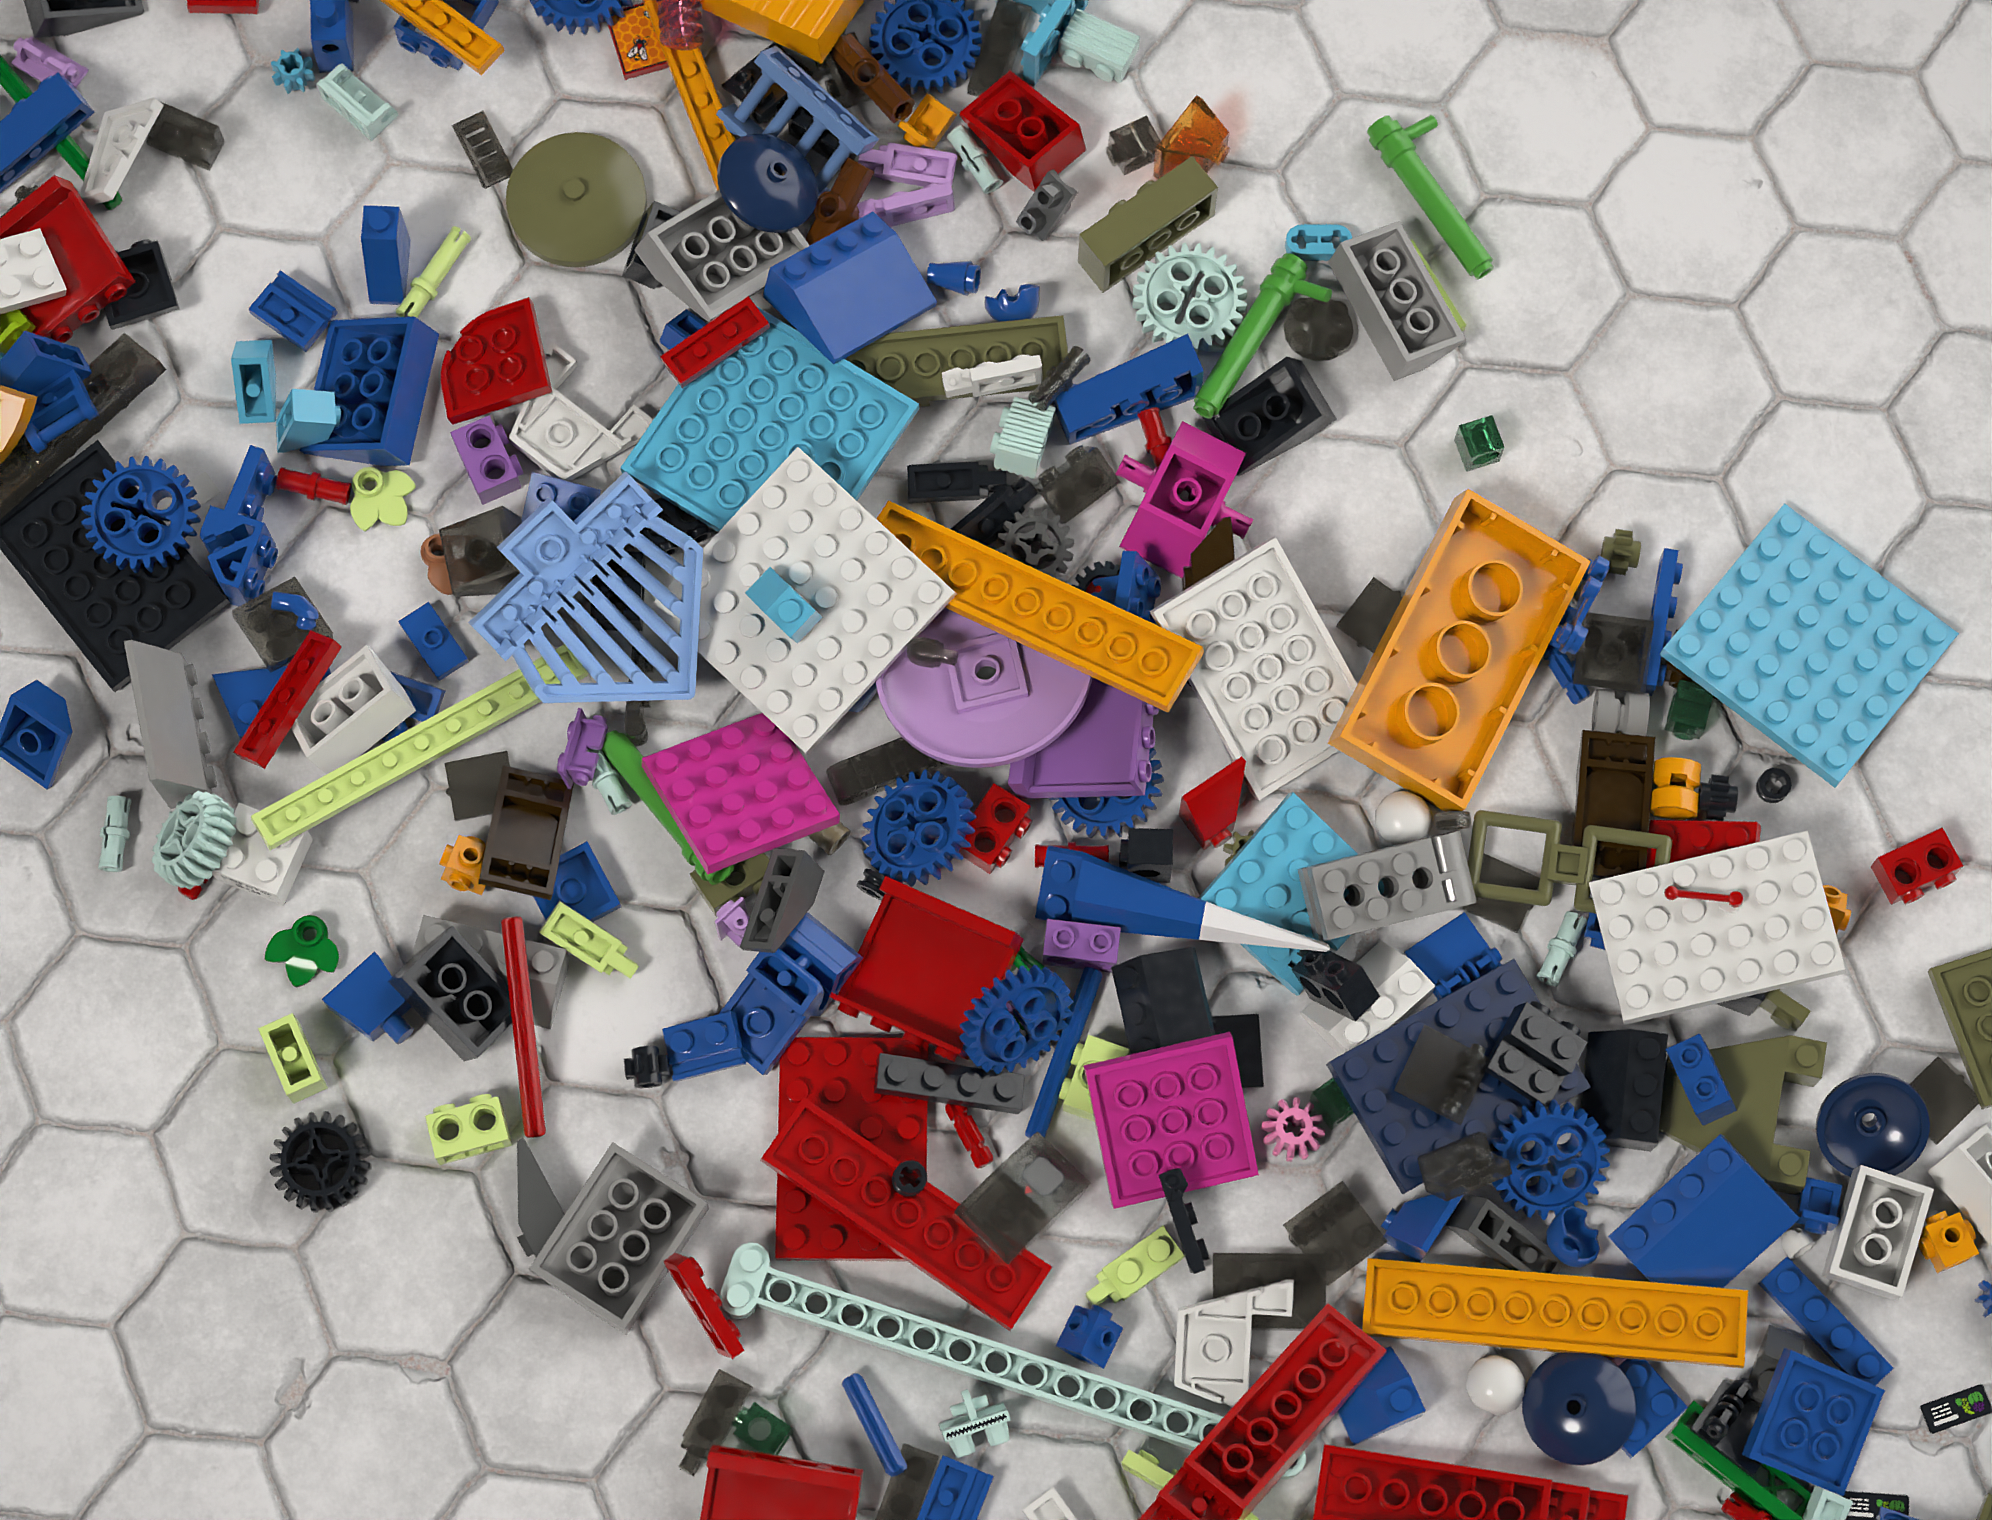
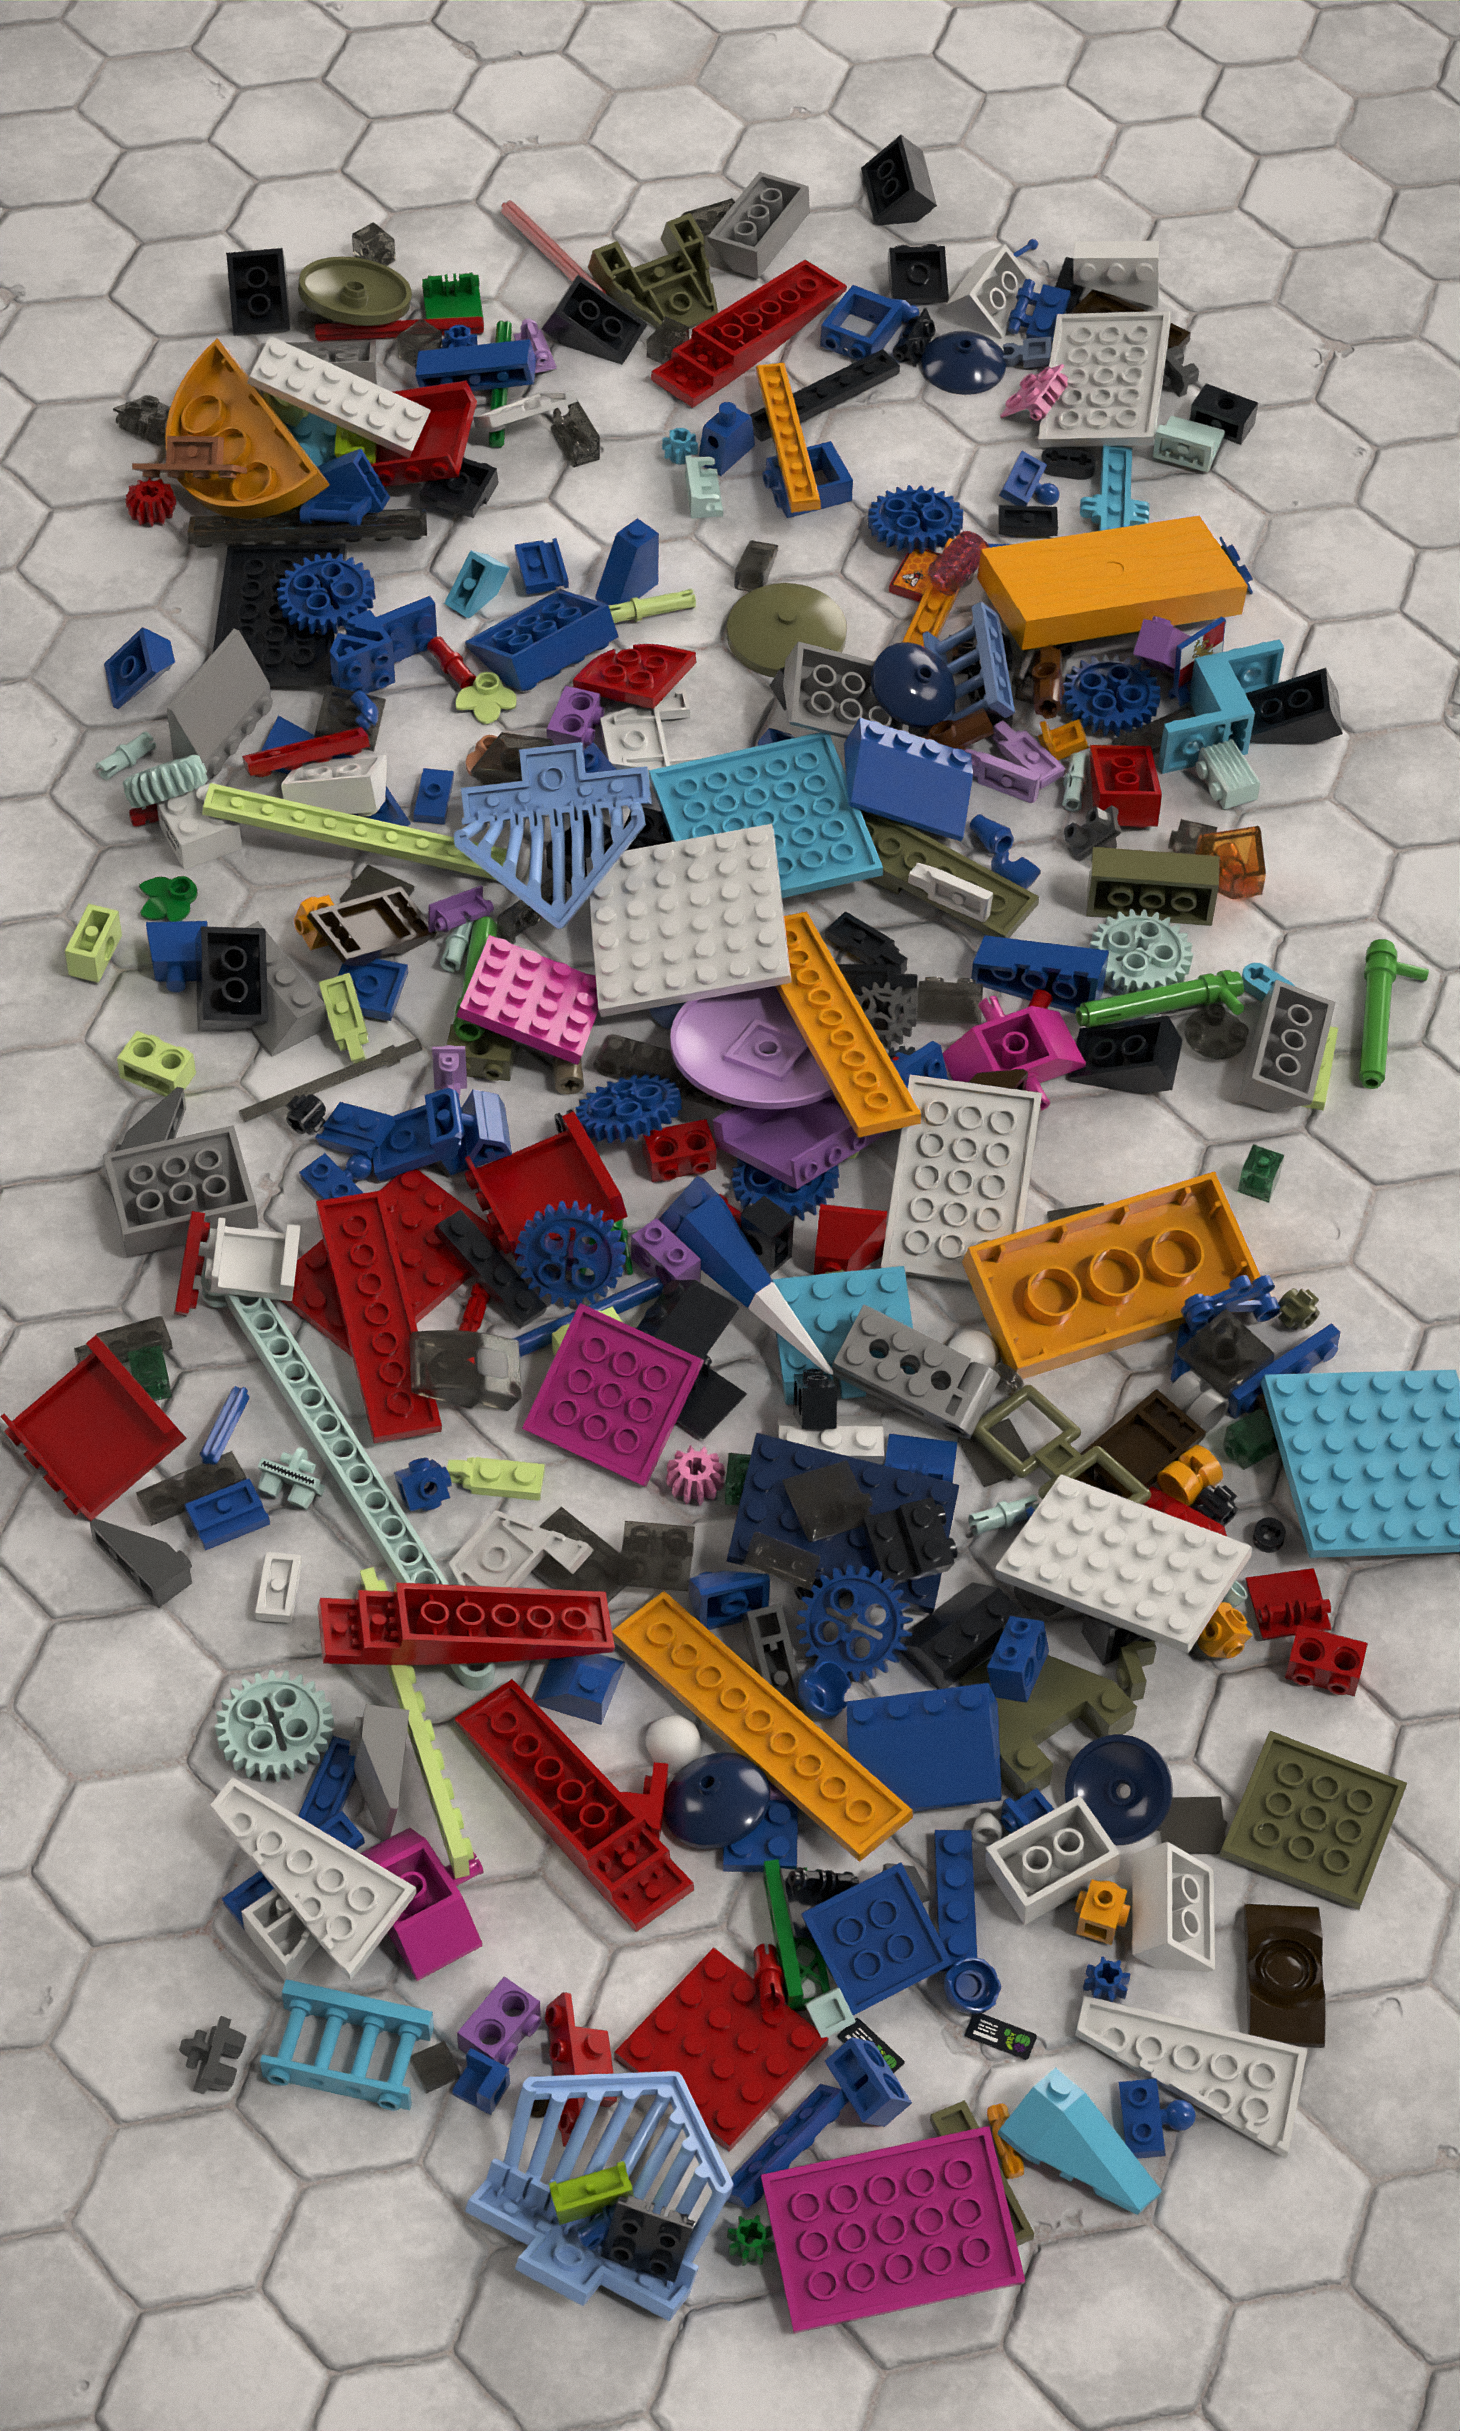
camera: 40 degrees right, 20 degrees down
black gear [270,1111,372,1213] -> none
medium azure slope [276,389,341,453] -> none
red axle [501,916,546,1138] -> none
red plate [660,296,770,388] -> none
dark grey slope [740,848,825,953] -> none
medium azure slope [745,567,822,643] -> none
black bush [892,1160,927,1197] -> none
clear smoke cylinder [906,637,958,669] -> none
light aqua brick [990,396,1056,479] -> none
clear smoke pin [1028,346,1091,412] -> none
black hinge [1158,1168,1210,1274] -> none
red hinge [1664,886,1743,908] -> none
none -> white panel [205,1218,300,1301]
none -> clear smoke bar [239,1038,423,1122]
none -> blue plate [299,1153,372,1200]
none -> red slope [621,1762,668,1840]
none -> blue hair [944,1956,1001,2015]
none -> red hinge [1245,1568,1332,1640]

